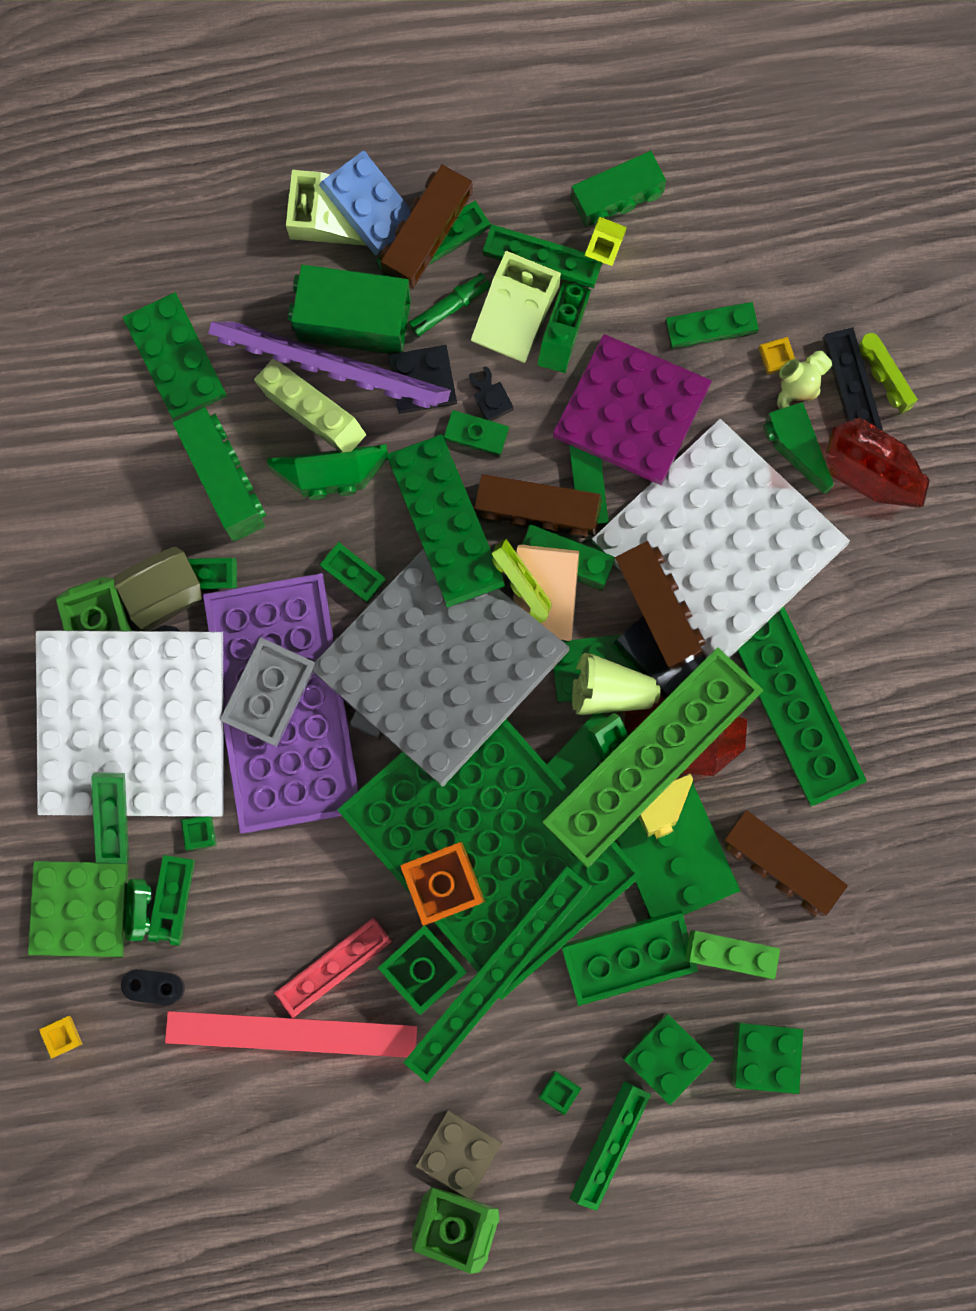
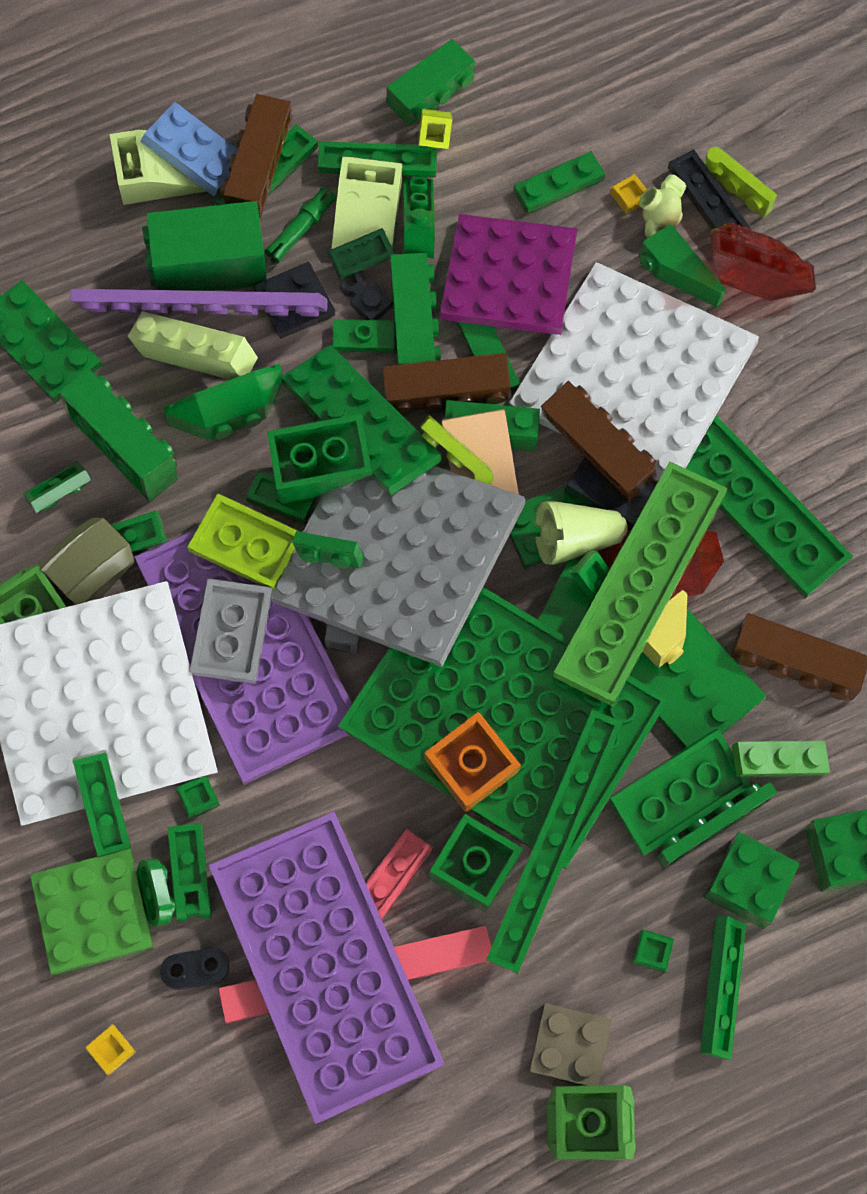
camera: 25 degrees left, 10 degrees down
none -> green plate [23,461,91,513]
none -> lime plate [187,494,299,589]
none -> medium lavender plate [209,812,445,1125]
none -> green slope [267,414,373,504]
none -> green plate [292,531,364,569]
none -> dark green plate [327,228,394,281]
none -> green brick [390,253,441,365]
none -> green plate [657,782,778,869]

